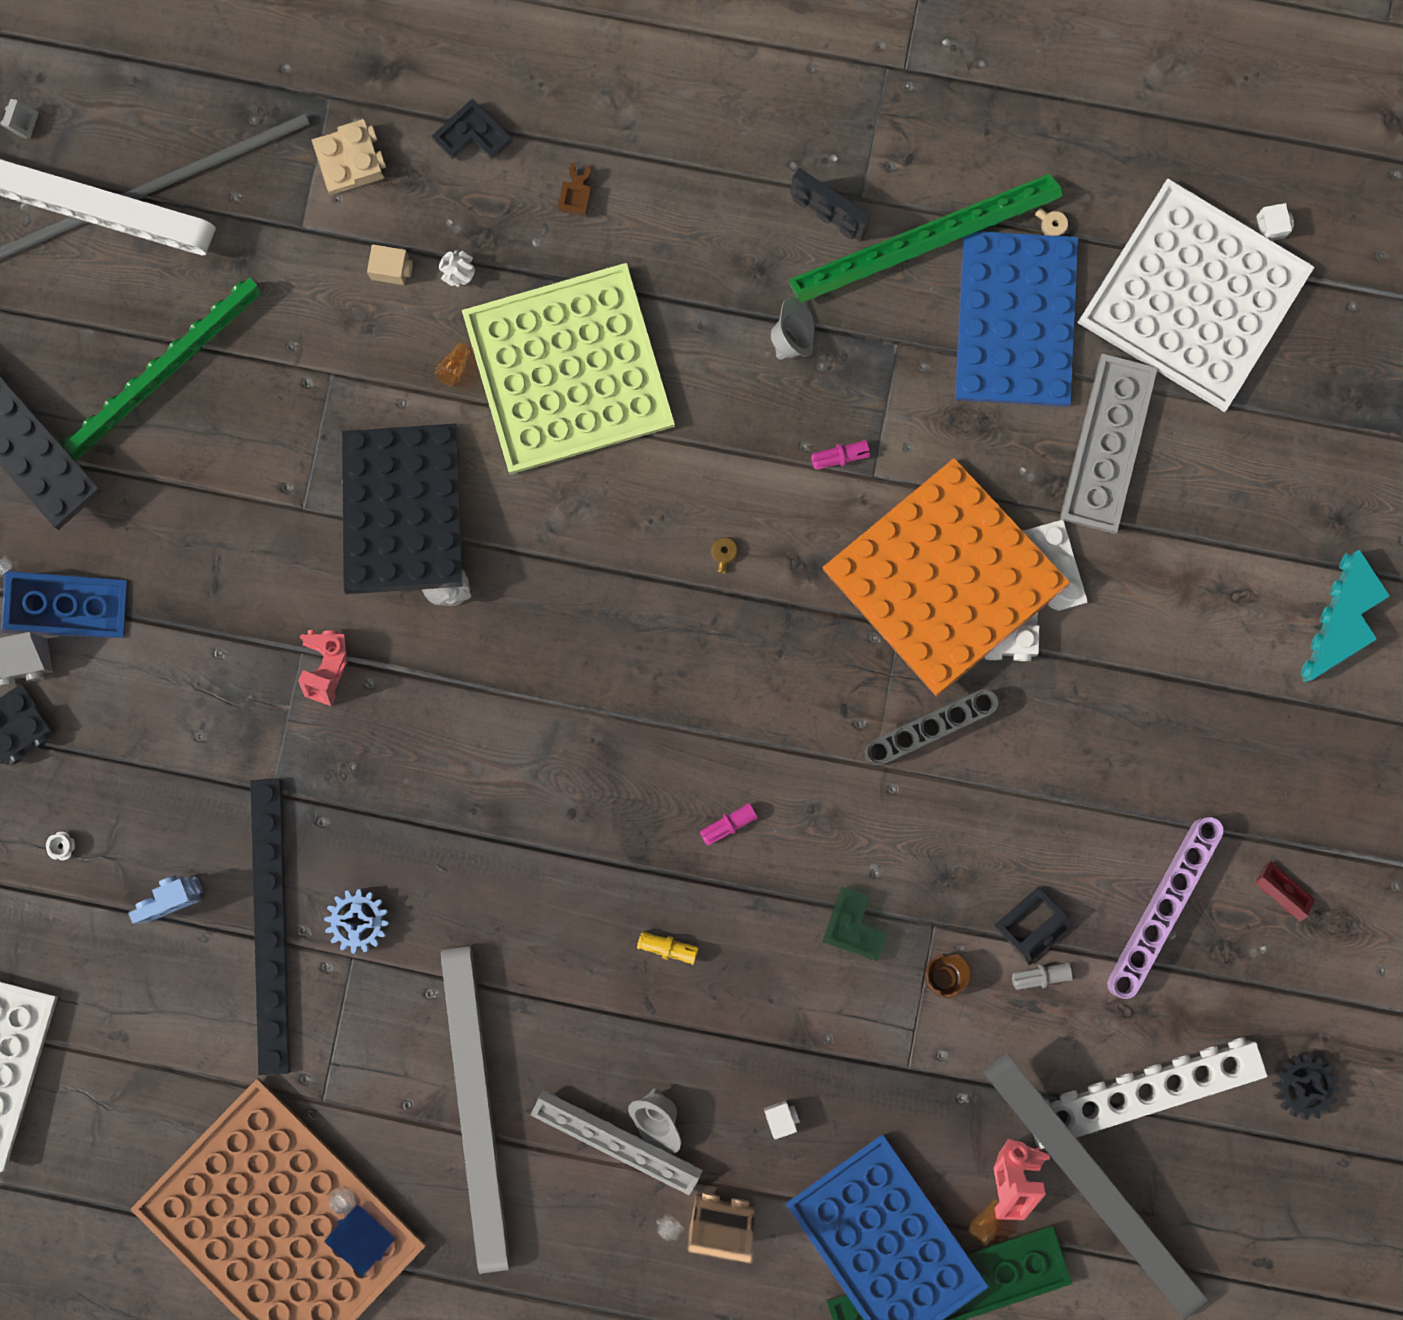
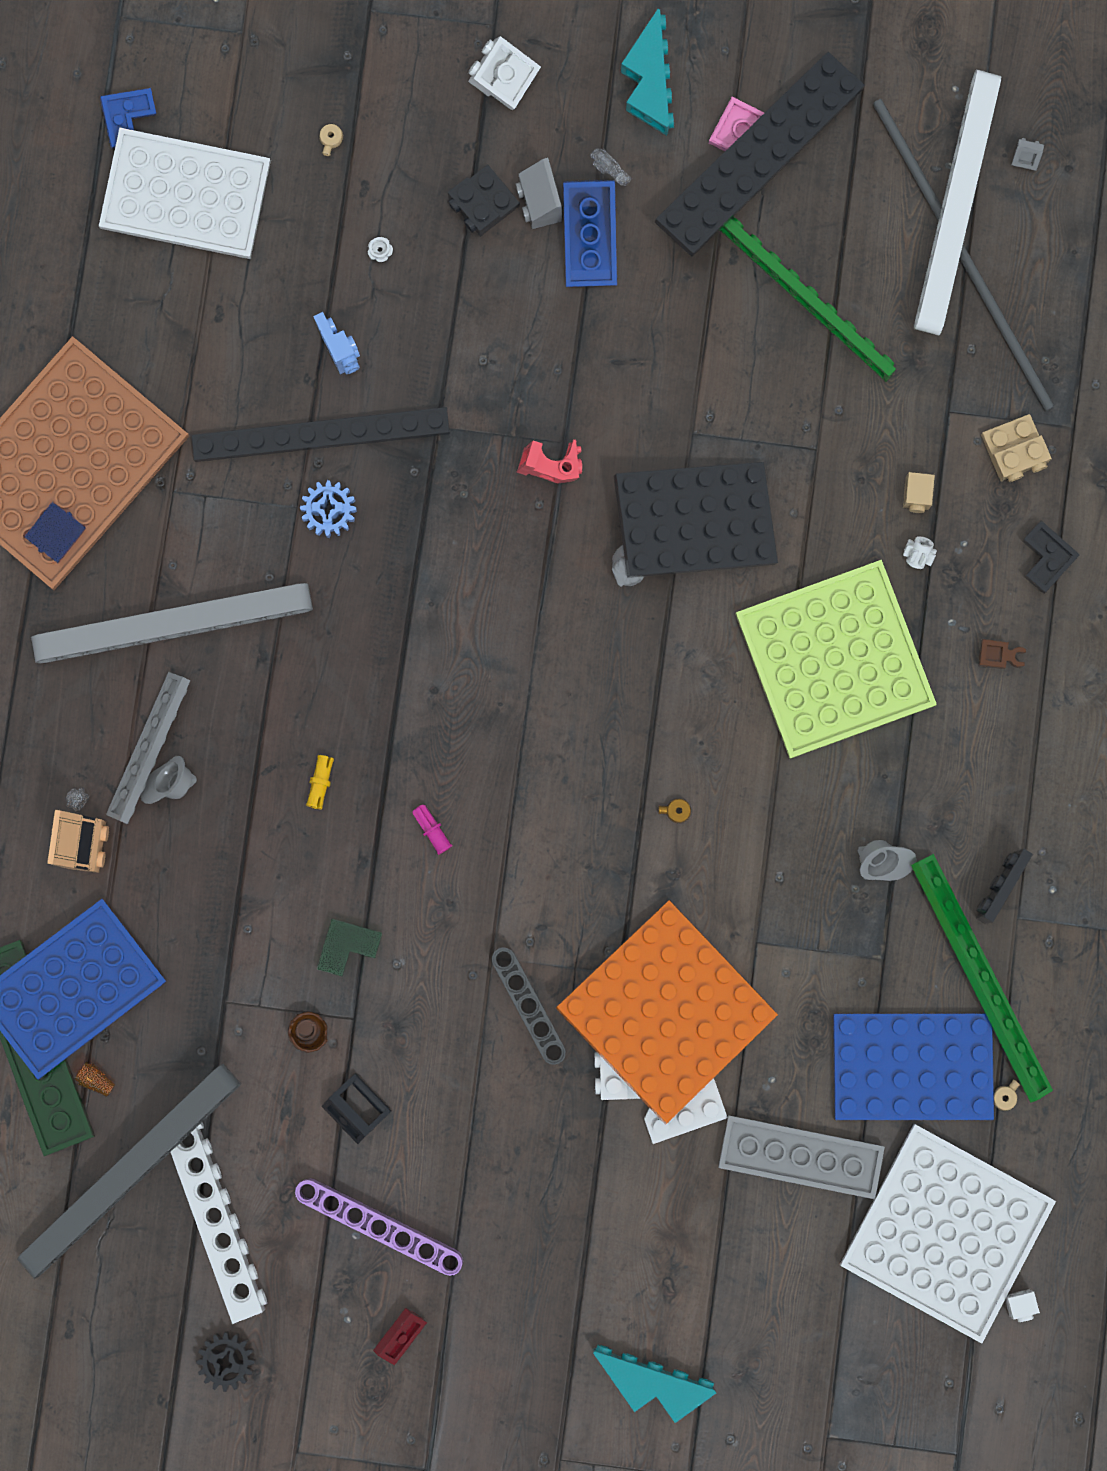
camera: 90 degrees right, 0 degrees up
clear plate [329,1186,356,1215] -> none
clear orange cone [434,342,472,387] -> none
white plate [764,1100,800,1140] -> none
dark pink axle [811,440,870,470] -> none
coral tile [994,1139,1050,1220] -> none
light grey axle [1012,962,1072,990] -> none

